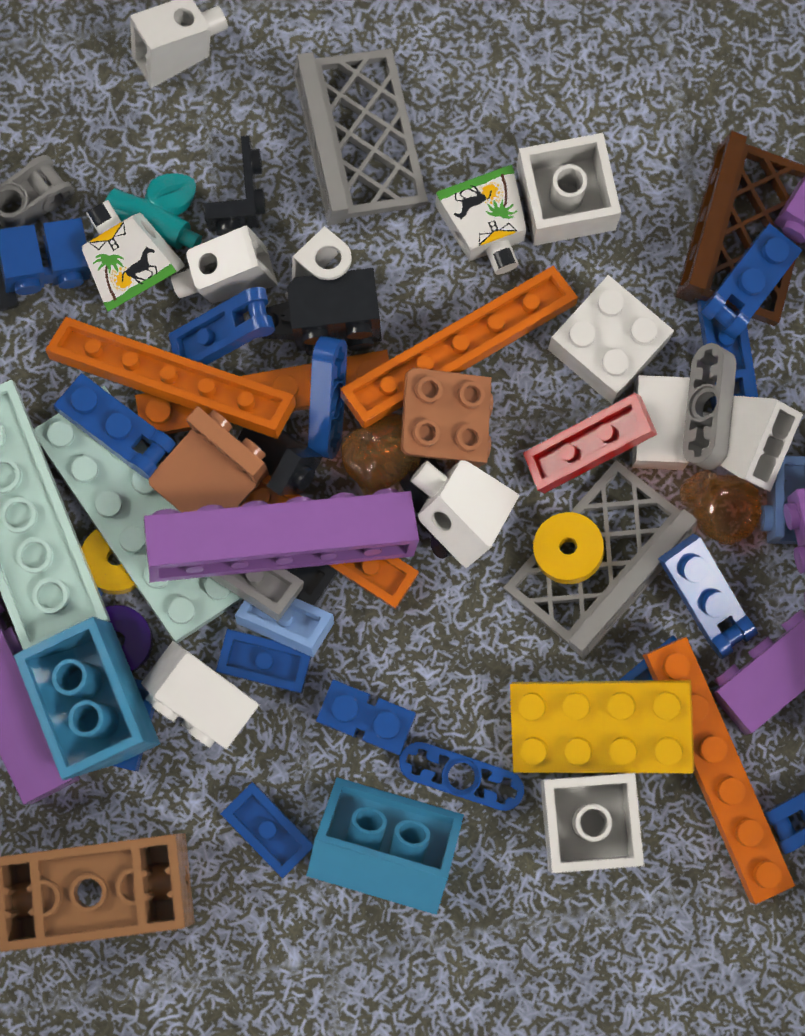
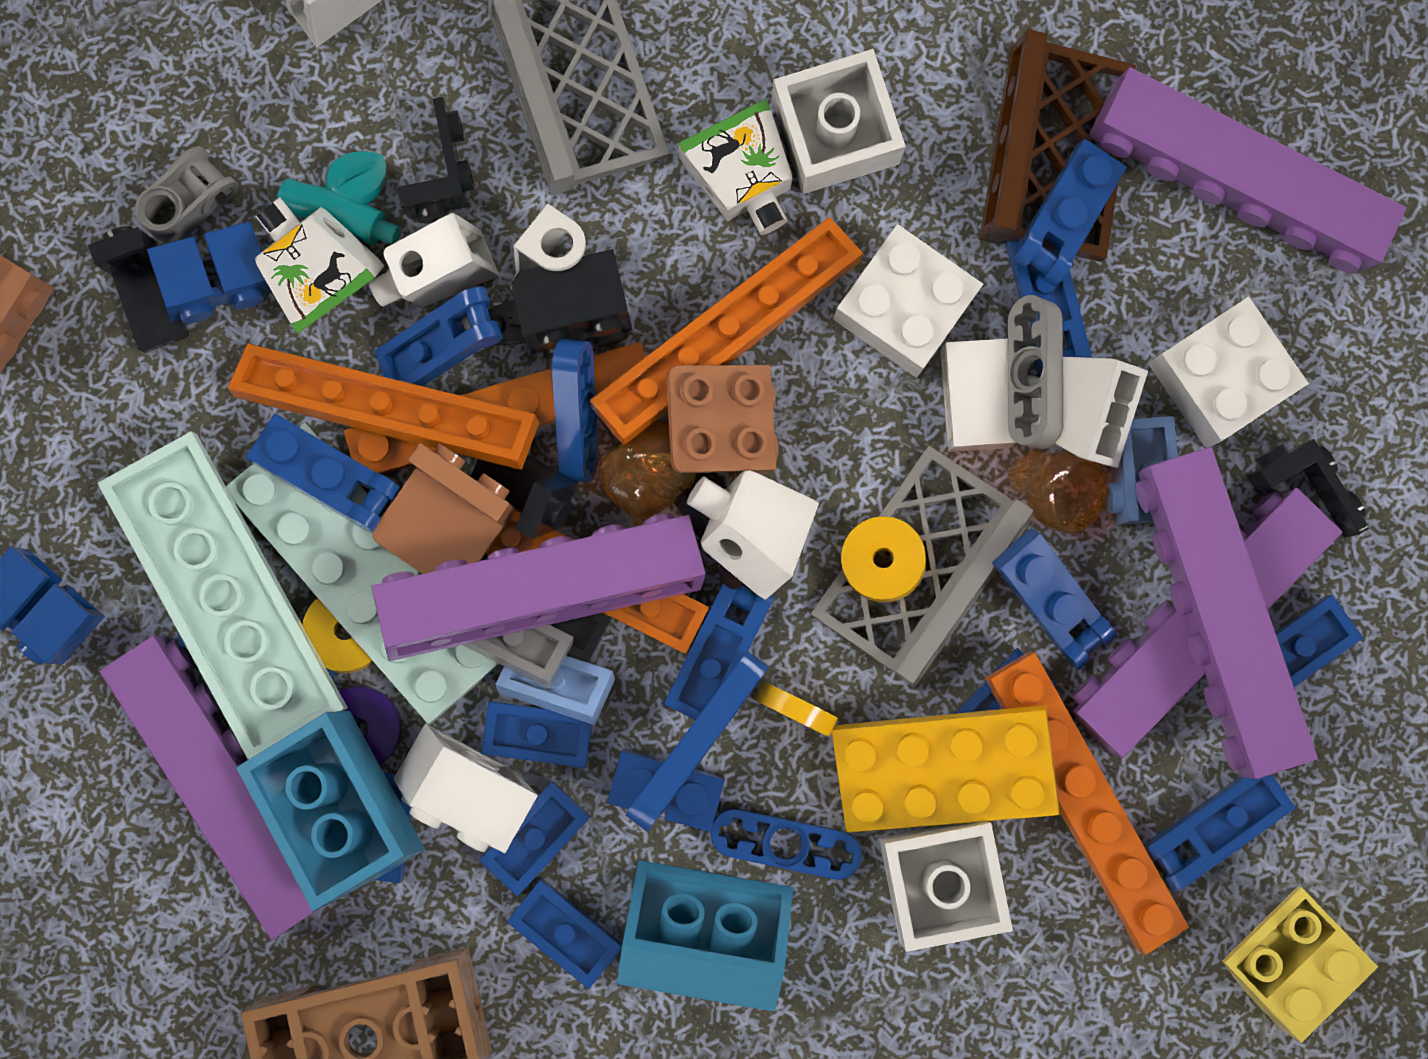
camera: 10 degrees left, 5 degrees up
plate [523,393,658,494] -> none
none -> blue plate [479,781,591,897]
none -> blue beam [625,651,769,832]
none -> blue plate [664,583,775,720]
none -> yellow piece [753,680,838,737]

